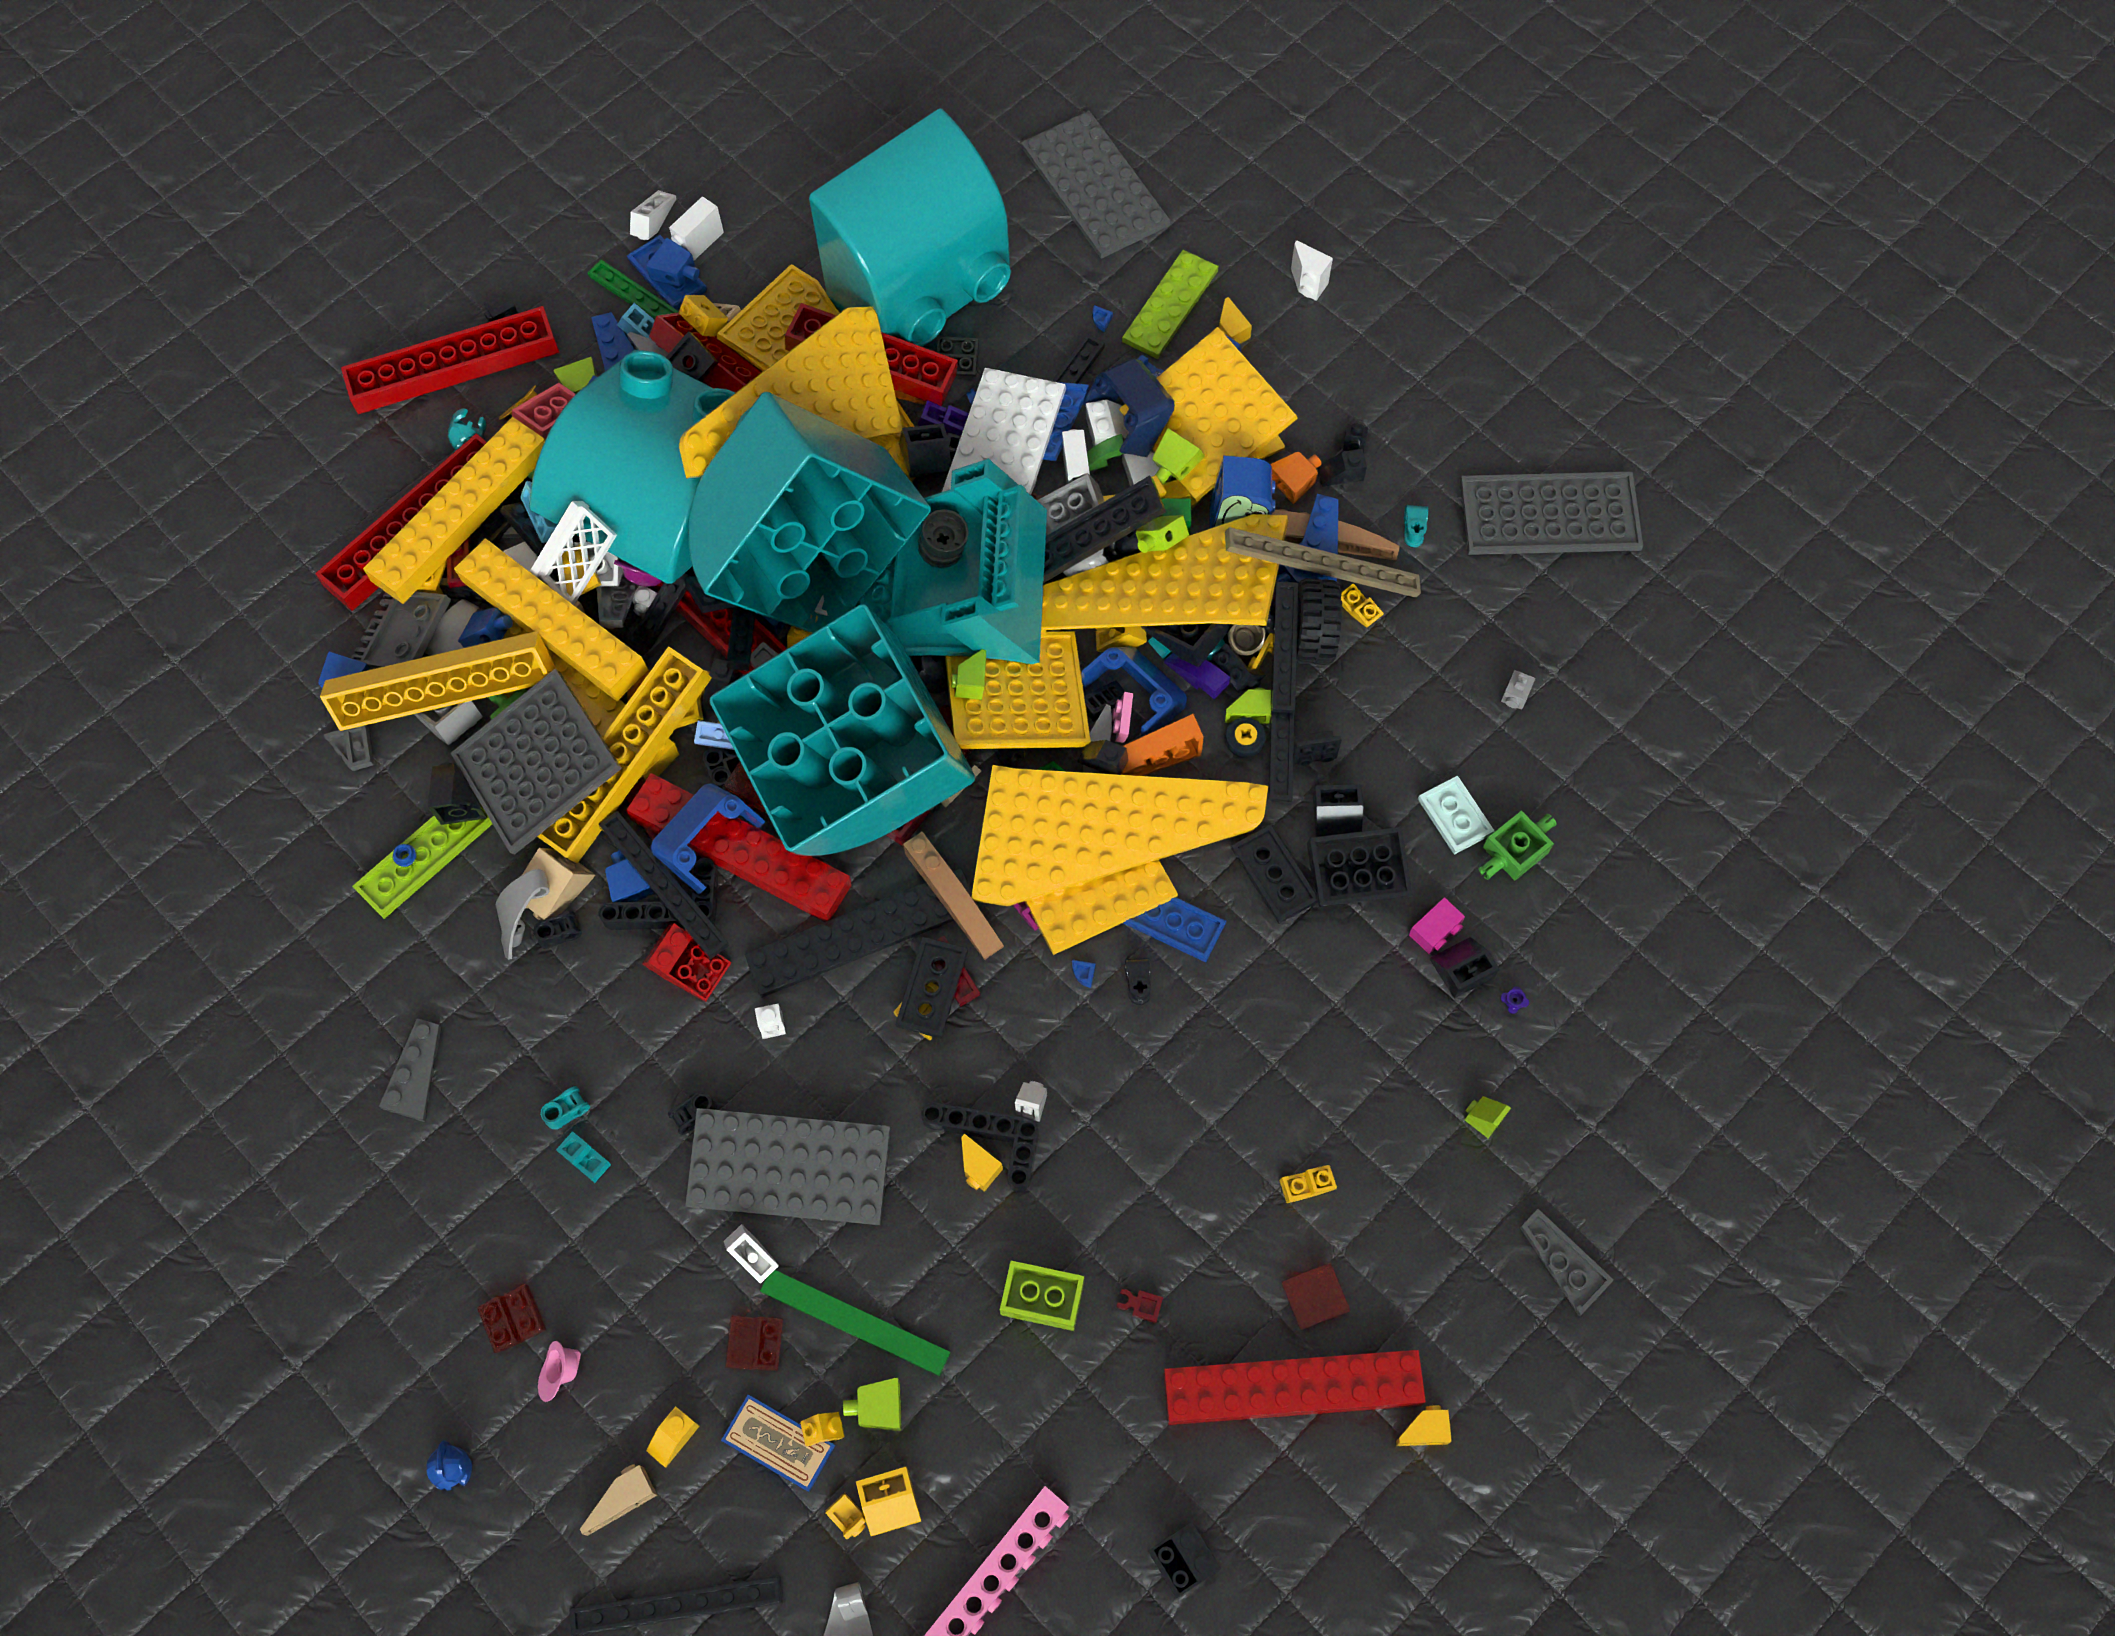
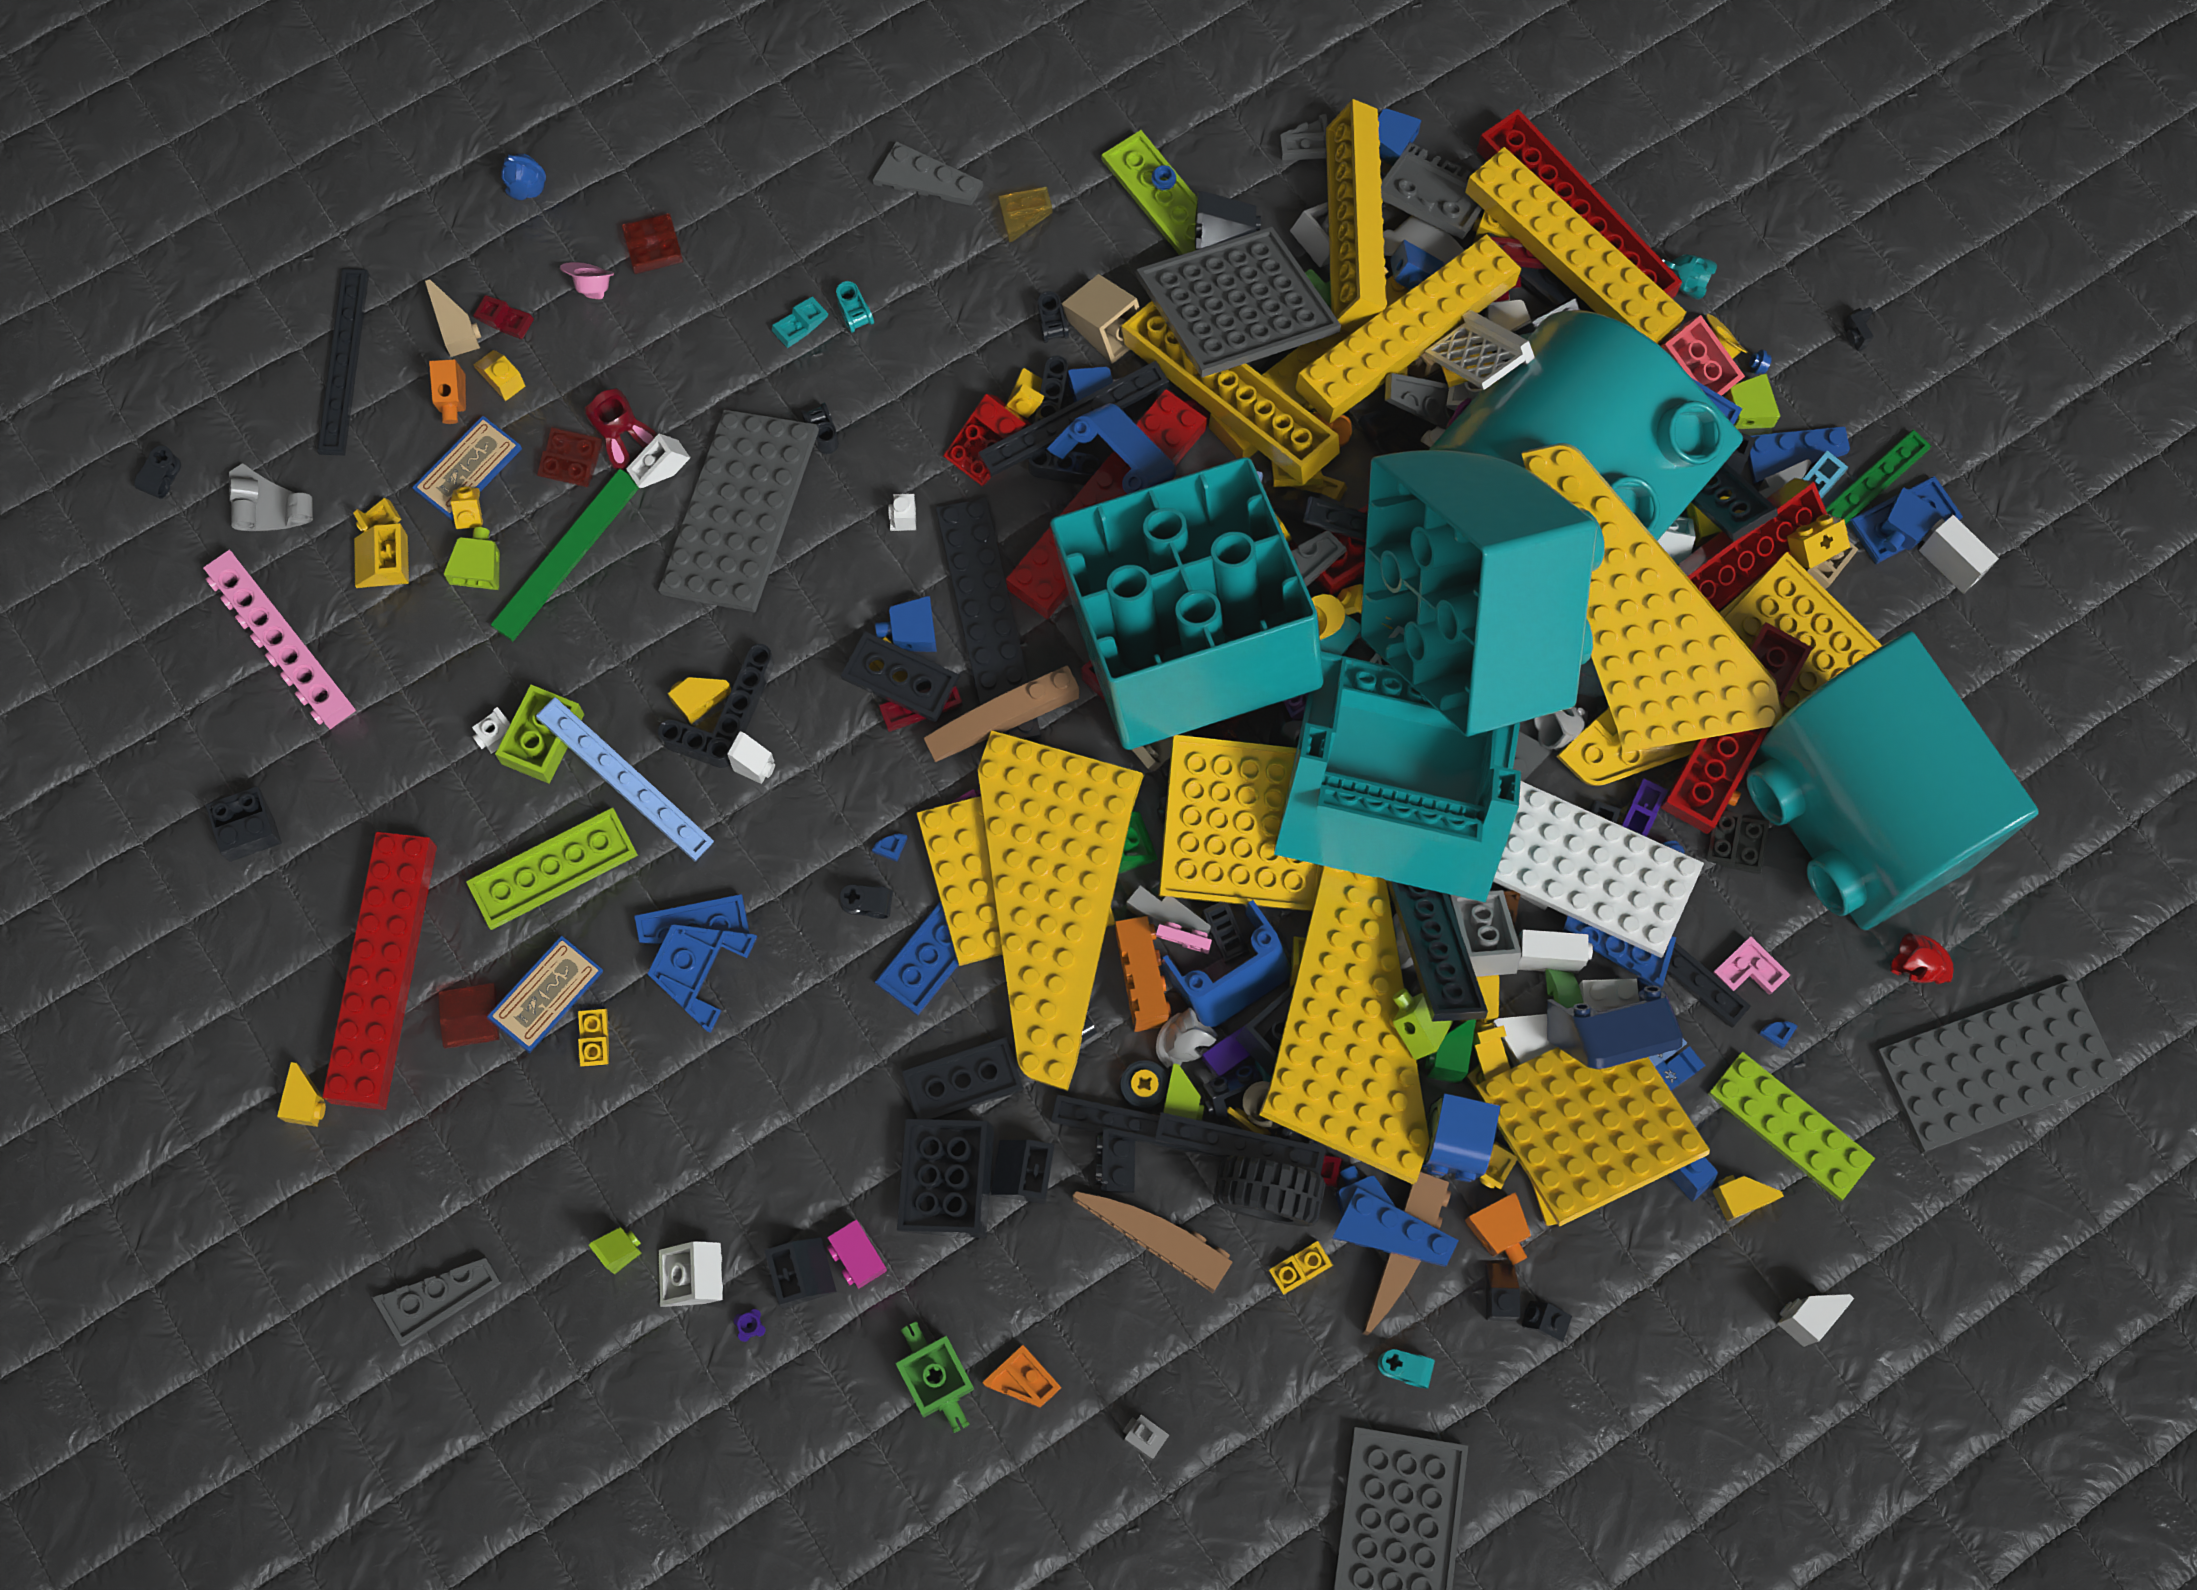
camera: 95 degrees right, 5 degrees up
red brick [341,306,560,414] -> none
light grey panel [495,869,550,959] -> none
white slope [630,190,676,240] -> none
black slope [899,423,951,478] -> none
pearl dark grey wheel [918,509,969,568] -> none
lime slope [951,650,986,700] -> none
black slope [1078,740,1129,775] -> none
dark red plate [1117,1289,1163,1323] -> none
lime torso [1152,428,1205,485] -> none
dark tan plate [1225,527,1421,598] -> none
light aqua plate [1418,776,1494,855] -> none
none -> orange torso [429,359,466,424]
none -> lime plate [466,808,638,930]
none -> white brick [472,707,510,754]
none -> dark red slope [473,295,534,339]
none -> tile [487,936,603,1054]
none -> light blue tile [536,697,714,862]
none -> dark red piece [584,388,658,470]
none -> blue wing [635,894,750,944]
none -> blue wing [648,924,758,1033]
none -> white slope [659,1241,723,1307]
none -> blue torso [875,596,937,652]
none -> orange wing [982,1345,1061,1408]
none -> clear yellow wing [999,187,1052,242]
none -> yellow bracket [1006,368,1044,419]
none -> medium nougat slope [1073,1192,1232,1293]
none -> light grey helmet [1156,1008,1218,1068]
none -> bright pink plate [1713,937,1790,995]
none -> blue plate [1749,349,1771,375]
none -> red helmet [1890,933,1954,984]

